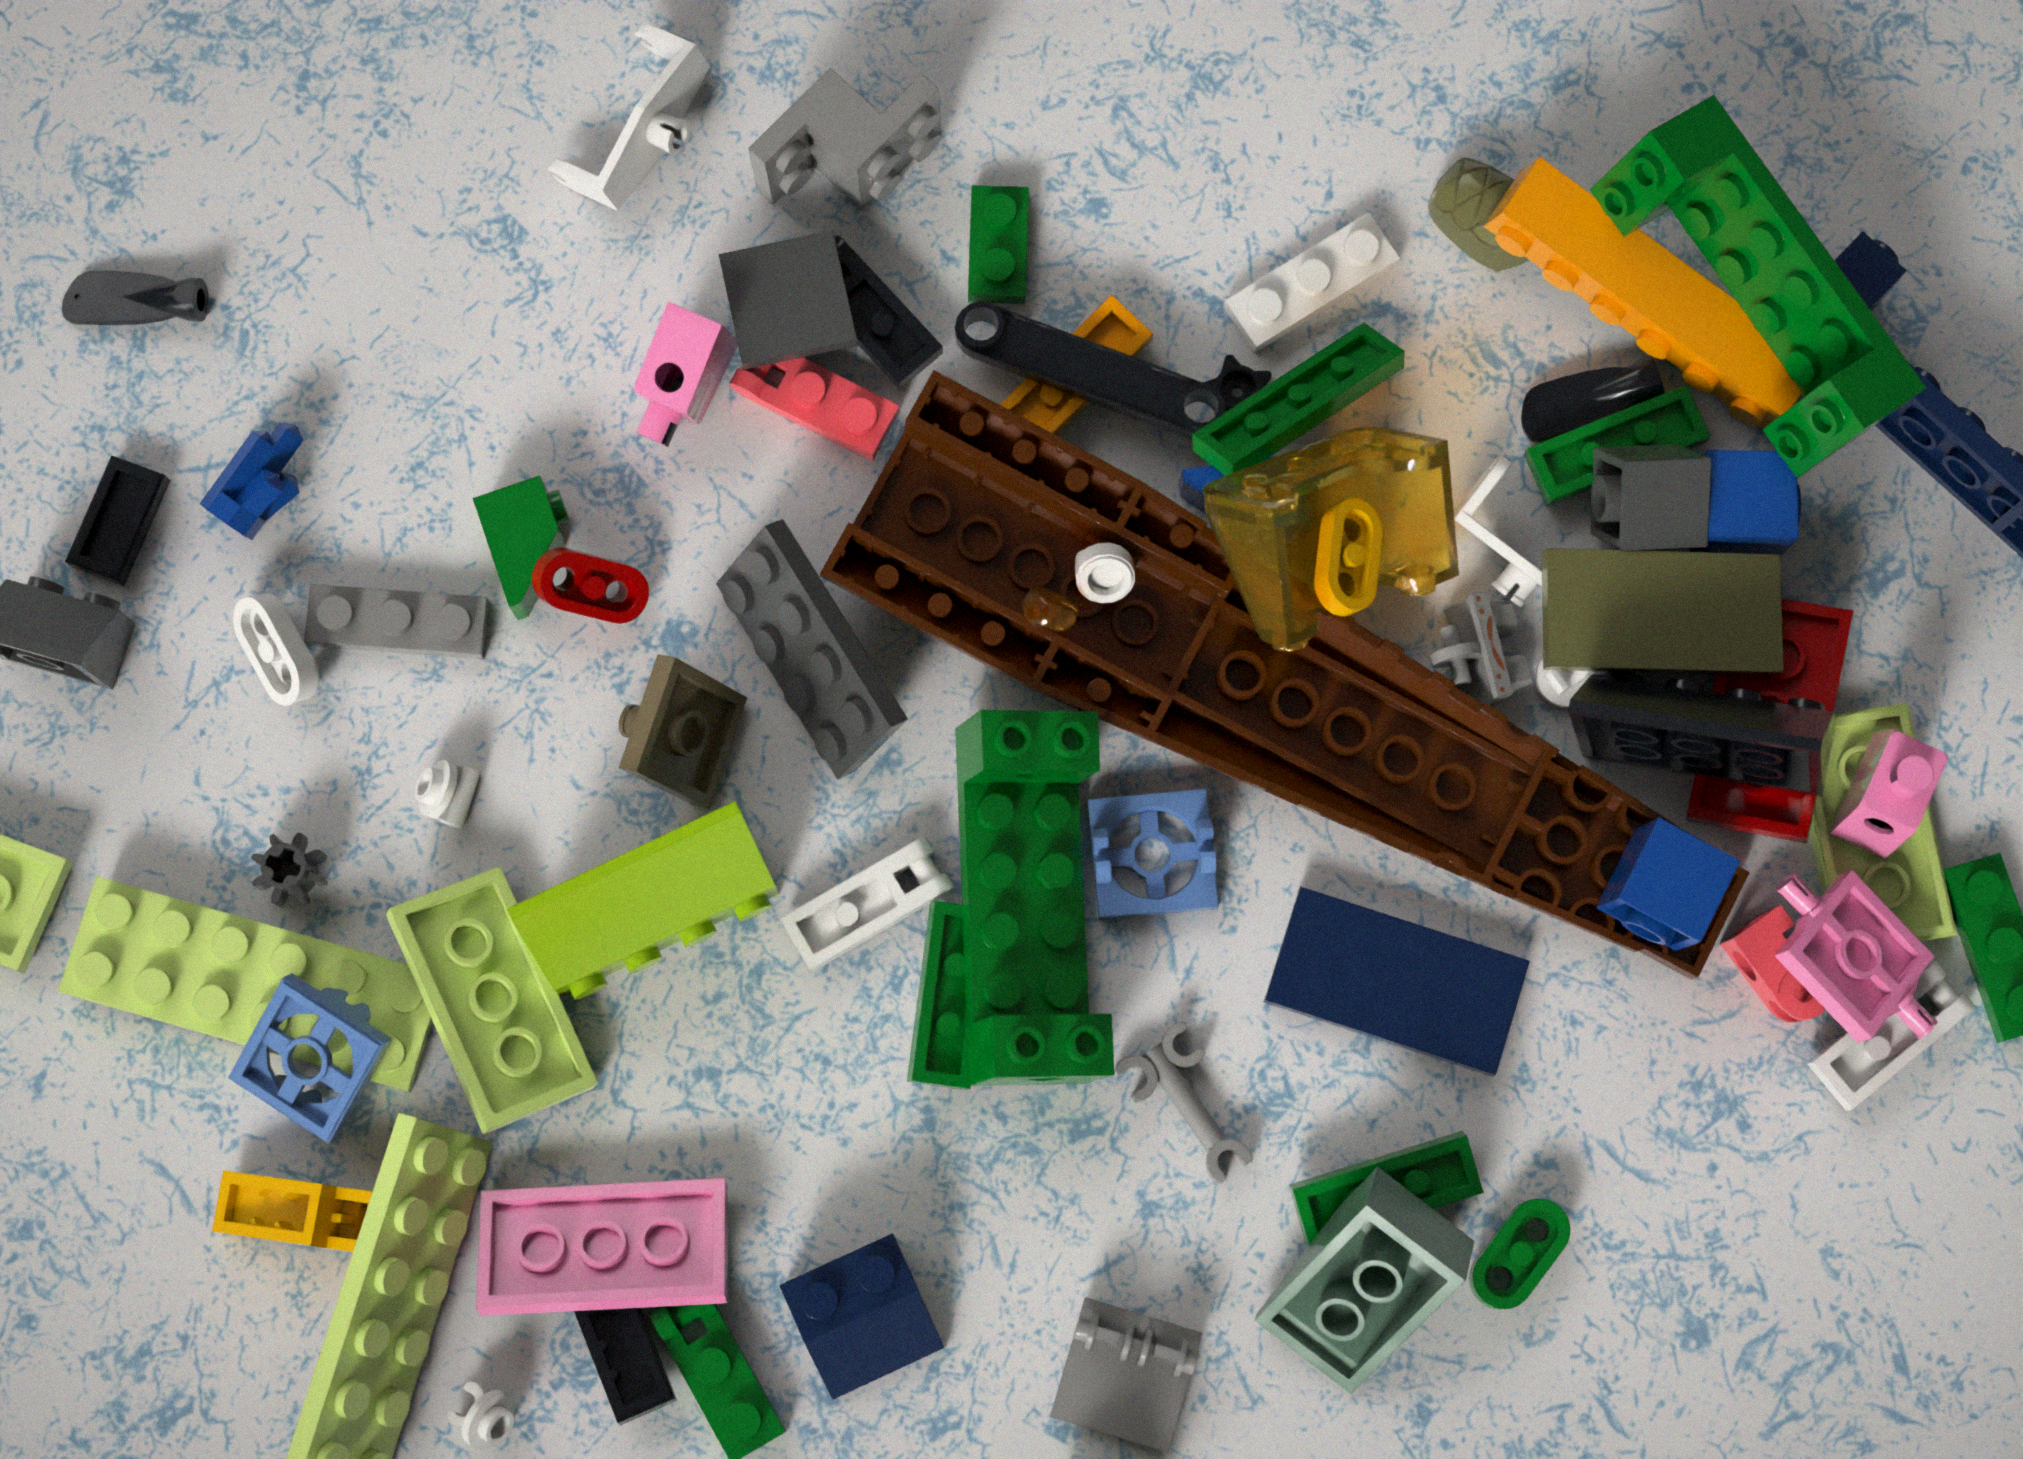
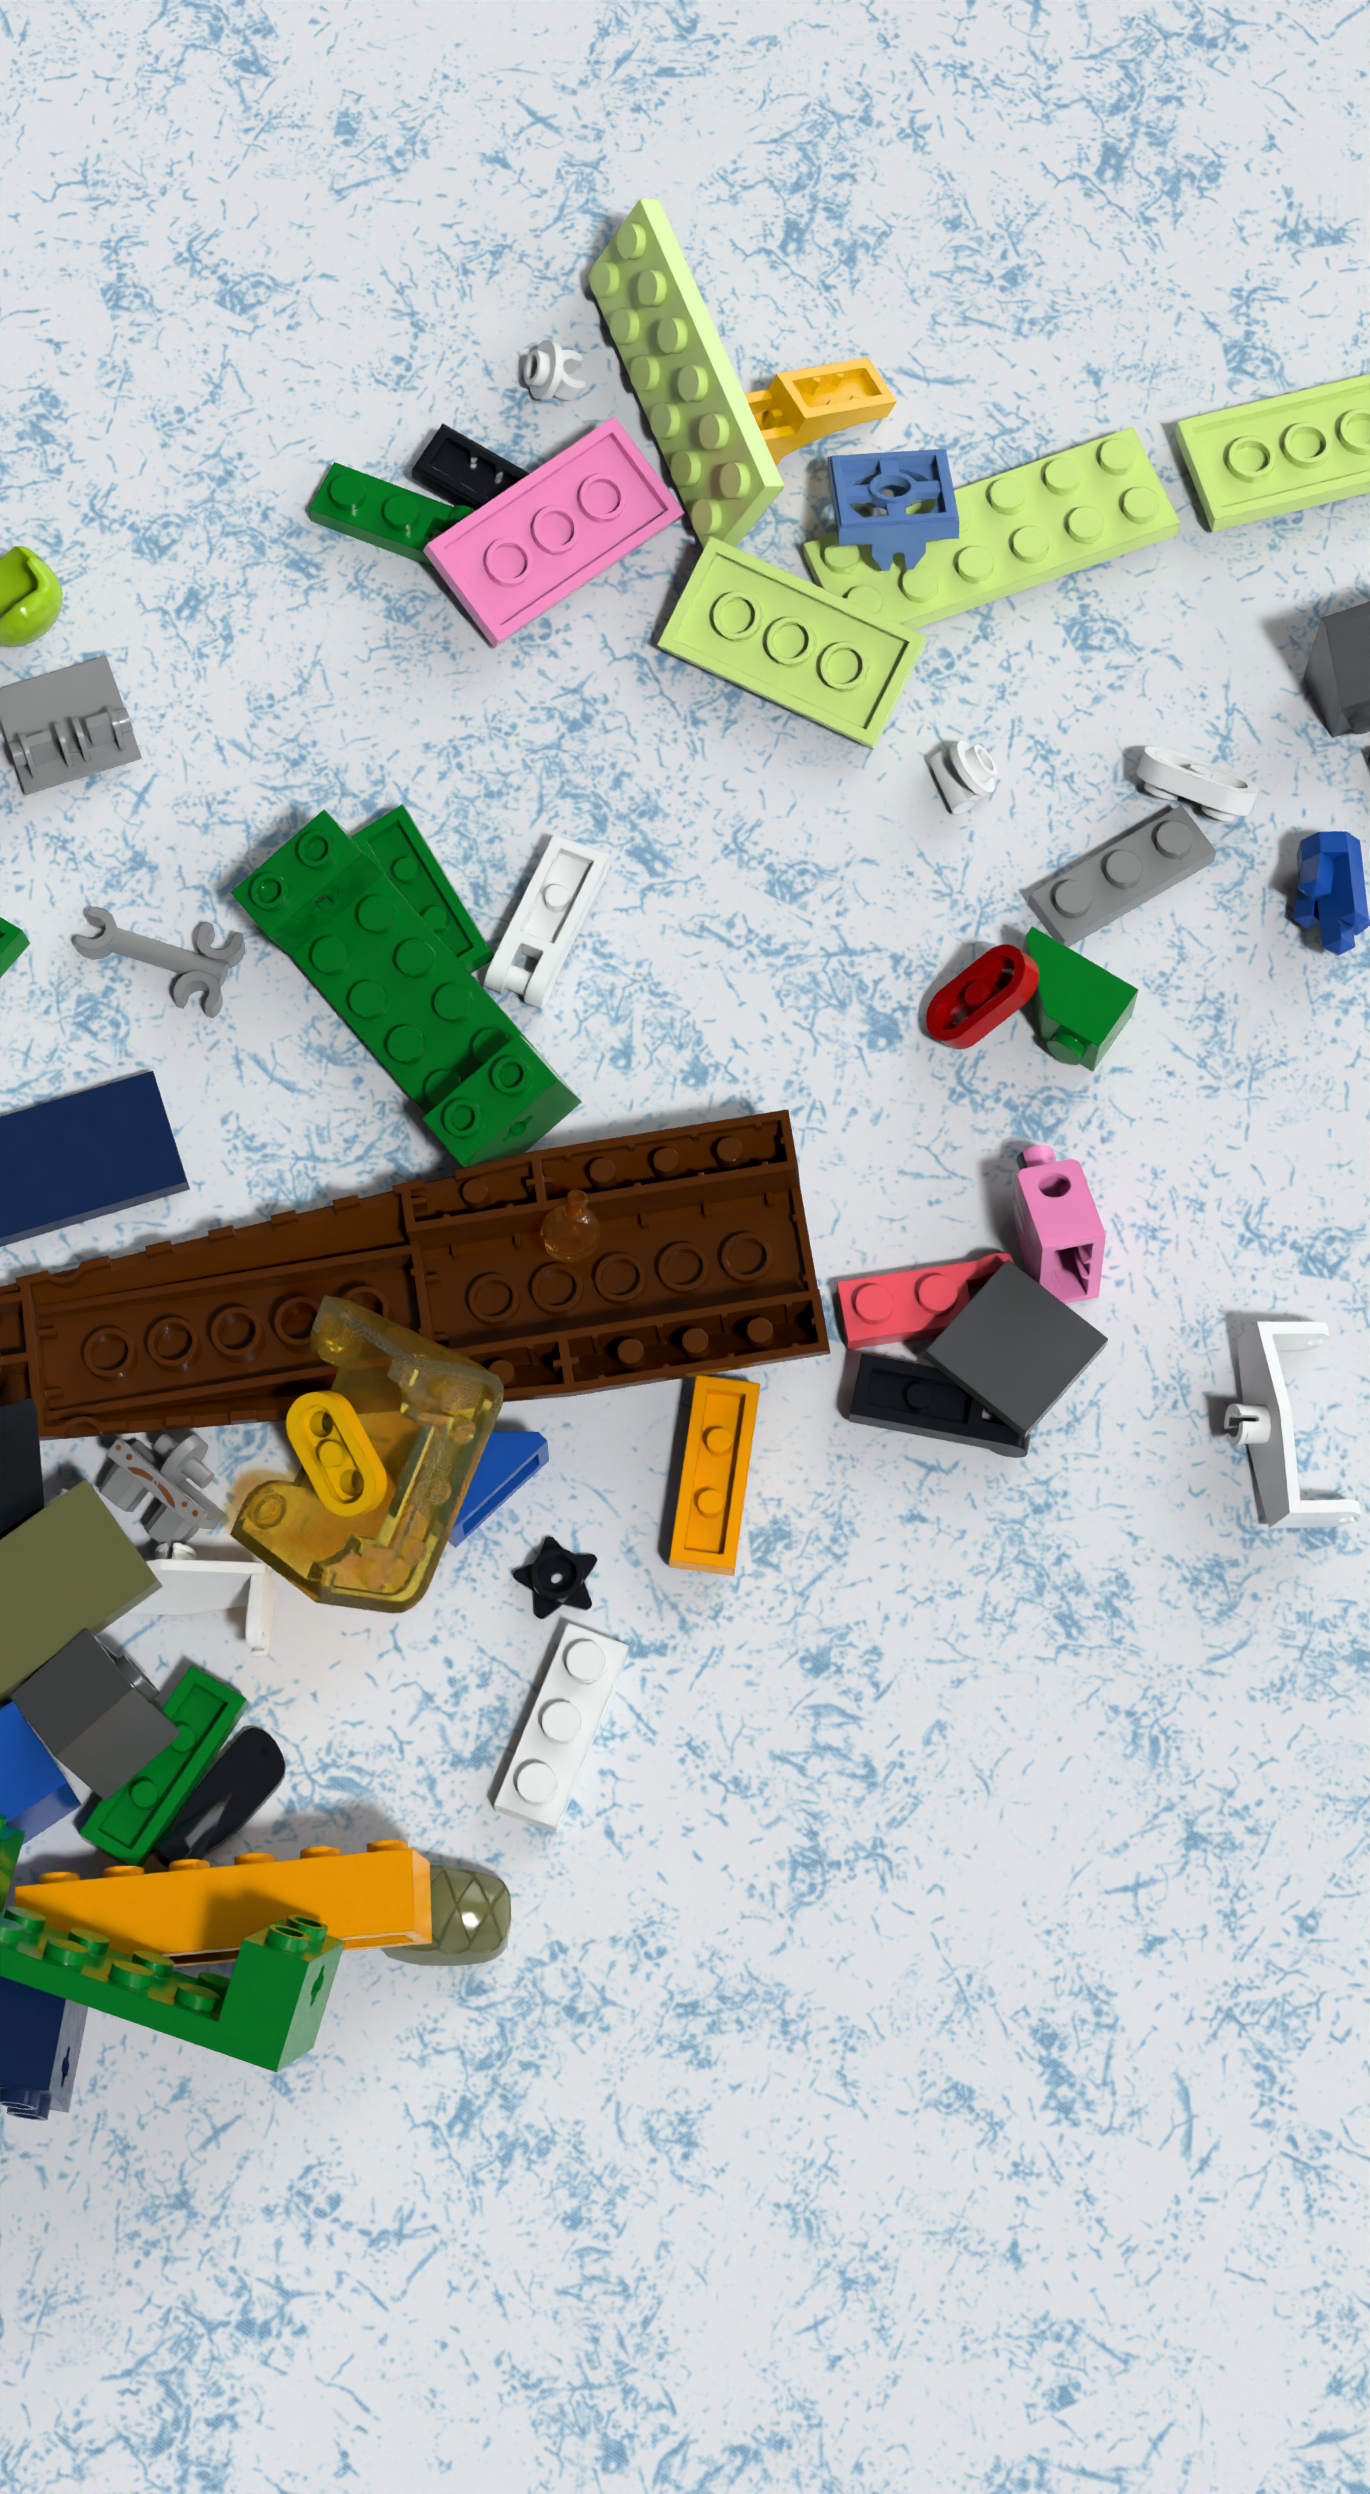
camera: 145 degrees right, 10 degrees down
dark grey gear [251,832,328,908] -> none
lime slope [507,801,779,1000] -> none
dark tan tile [619,654,748,809] -> none
dark grey plate [716,519,908,780] -> none
light grey bracket [748,67,941,210] -> none
dark blue slope [779,1233,945,1400] -> none
black piece [955,301,1227,440] -> none
green plate [968,185,1029,304] -> none
white tile [1075,542,1135,603] -> none
medium blue piece [1087,789,1219,920] -> none
green plate [1192,322,1405,481] -> none

